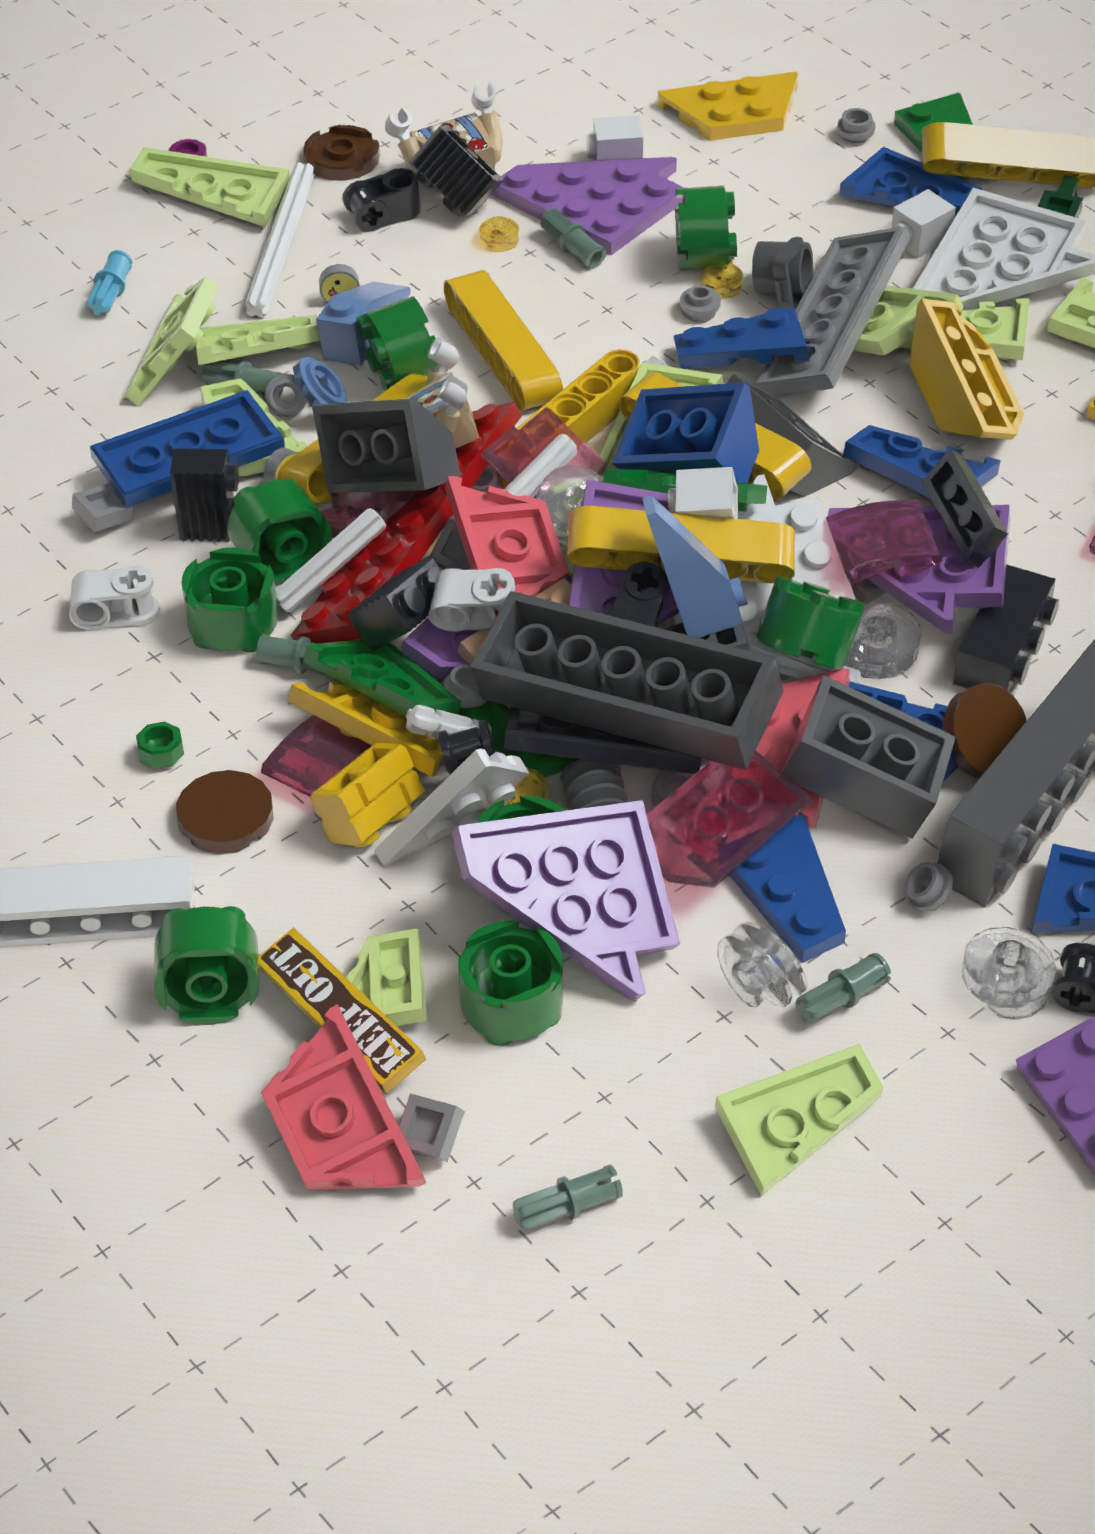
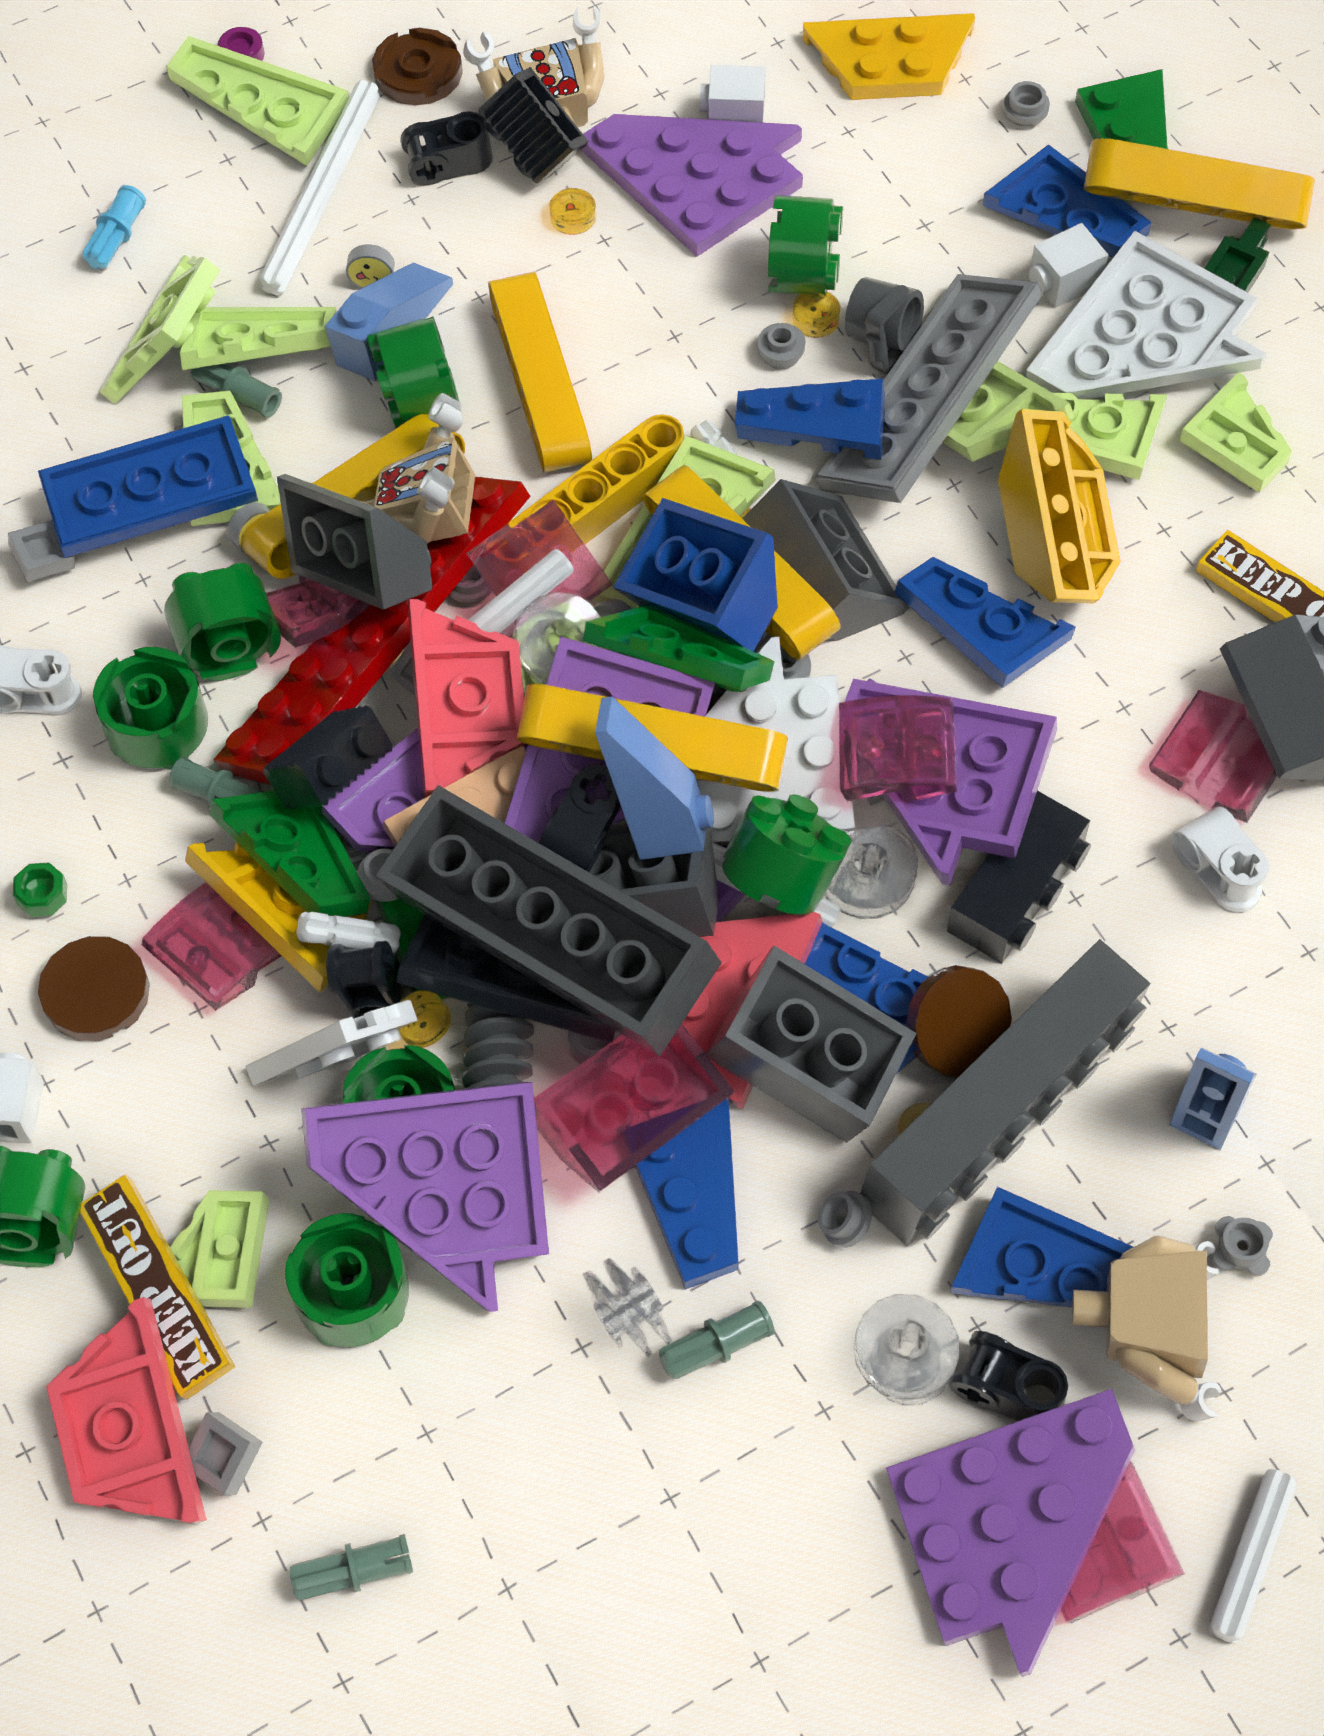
camera: 10 degrees right, 15 degrees up
black brick [170,448,239,542] -> none
light grey plate [265,374,307,417] -> none
white axle [276,508,386,613] -> none
medium blue gear [293,357,347,407] -> none
yellow brick [310,743,425,848] -> none
white piece [429,568,515,632] -> none
sand green axle [540,208,606,269] -> none
white brick [668,467,738,519] -> none
yellowish green wing [714,1044,884,1196] -> none
black plate [922,449,1008,568] -> none

